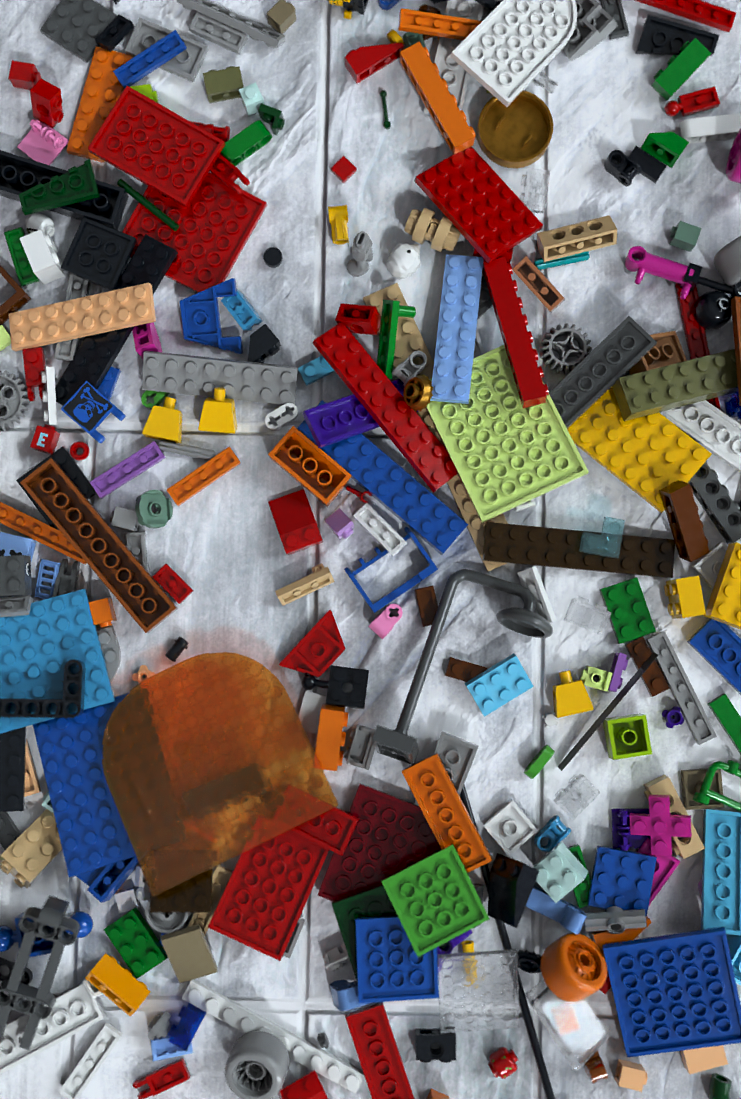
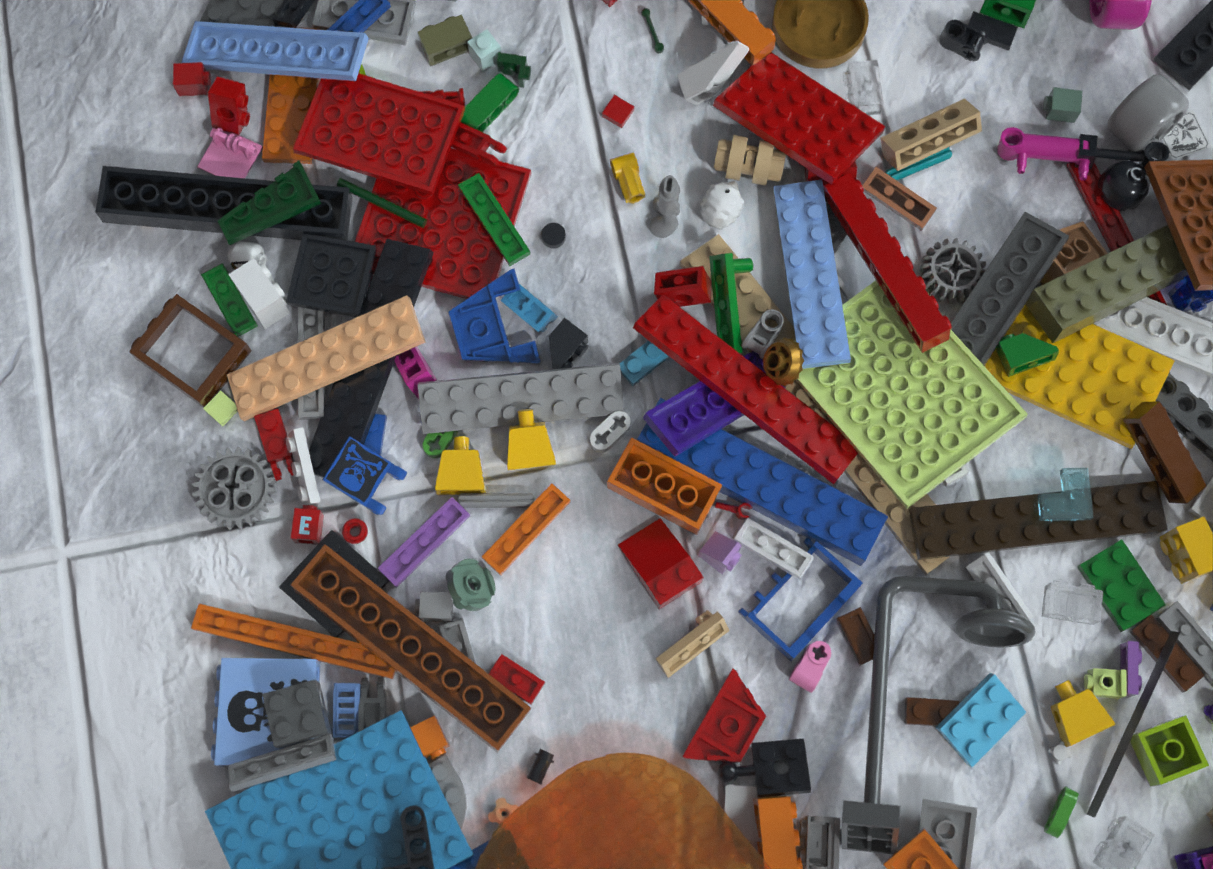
camera: 10 degrees left, 10 degrees down
none -> light blue plate [181,21,369,81]
none -> green plate [458,173,531,267]
none -> white slope [677,41,749,105]
none -> green slope [996,333,1059,377]

